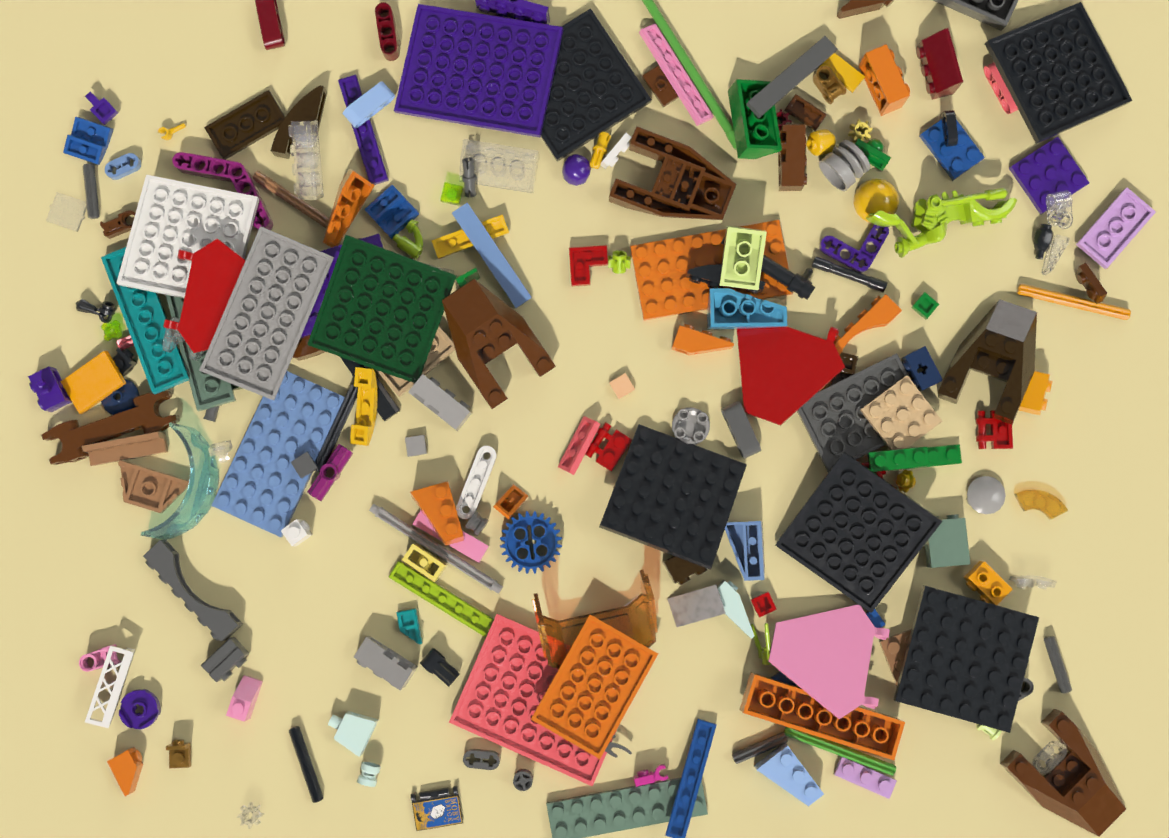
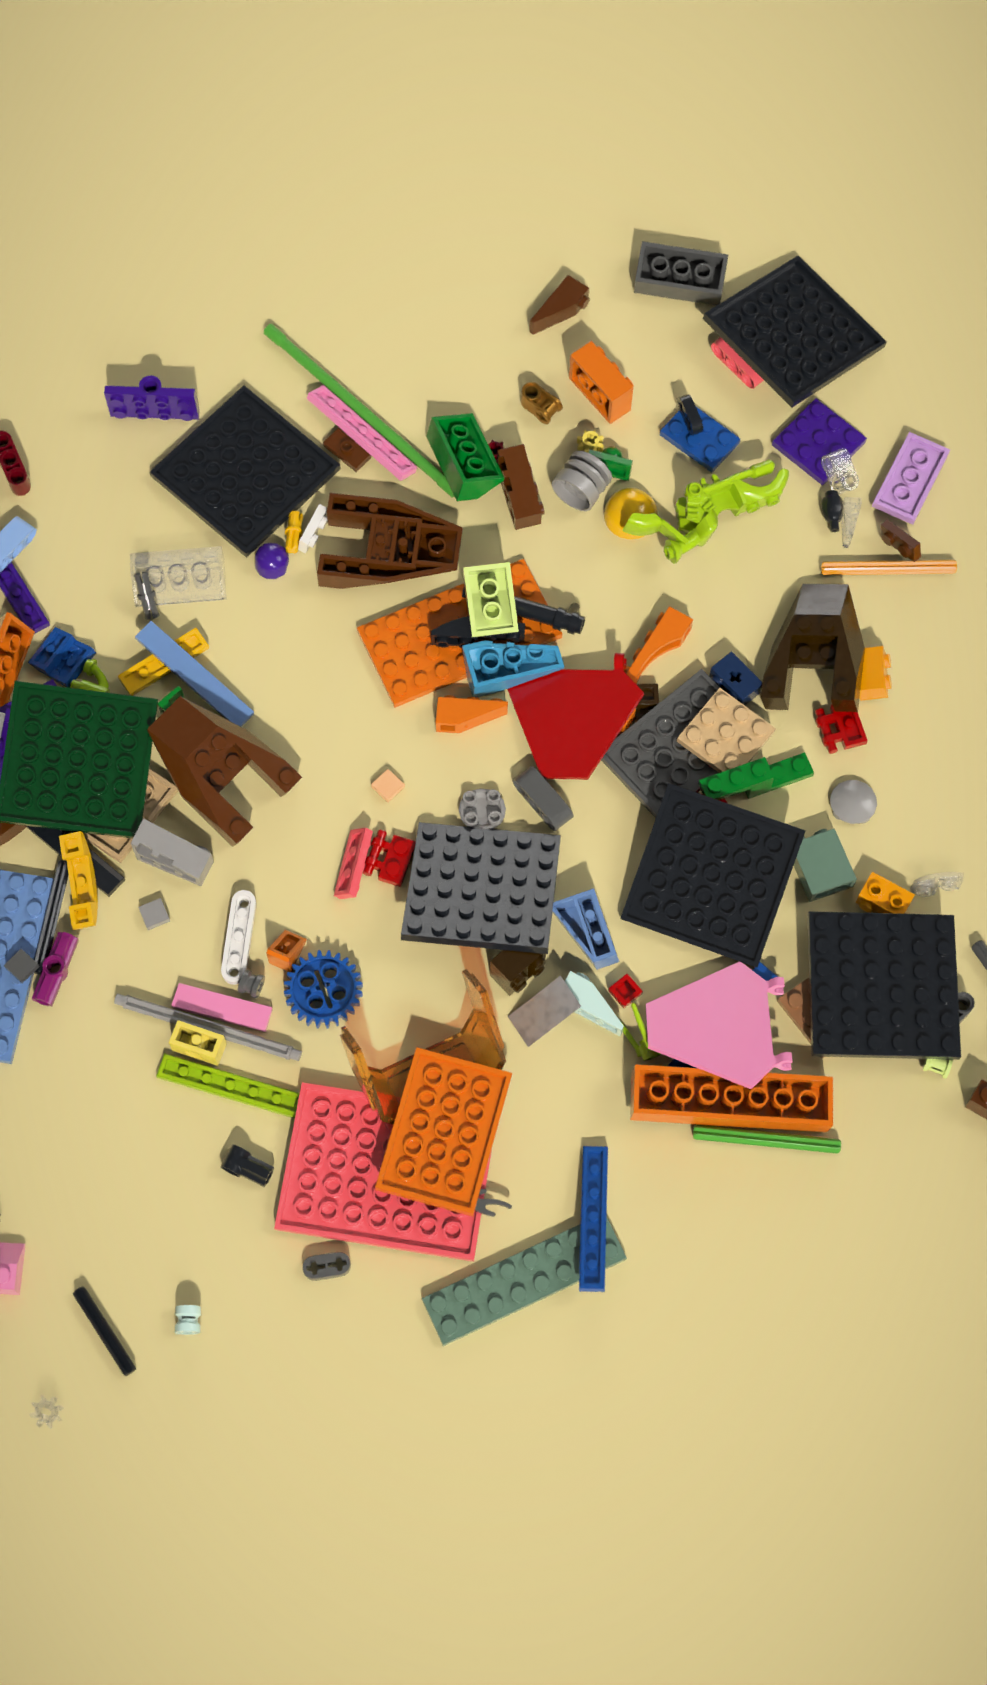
camera: 20 degrees left, 15 degrees down
white brick [281,519,312,546] -> none
light aqua torso [328,711,379,757] -> none
light grey wedge [354,636,418,690] -> none
dark purple plate [394,4,564,138] -> none
teal tile [396,608,423,644] -> none
orange wedge [410,481,464,546] -> none
piece [411,786,463,831] -> none
clear neon green plate [440,182,464,206] -> none
dark grey wheel [513,769,533,791] -> none
red plate [569,245,608,287] -> none
lime gear [608,250,631,274] -> none
dark pink plate [634,764,668,787] -> none
dark grey axle [732,732,788,764] -> none
dark grey tile [746,36,838,118] -> none
light blue wedge [754,743,824,806] -> none
reddish brown plate [784,94,827,131] -> none
yellow head [806,129,836,156] -> none
black piece [812,256,888,293] -> none
yellow tile [819,53,865,93] -> none
dark purple beam [819,225,889,273] -> none
lavender plate [834,757,897,799] -> none
yellow plant [896,469,916,493] -> none
green plate [911,292,939,320] -> none
dark red slope [916,28,963,100] -> none
clear yellow tile [1014,490,1068,520] -> none

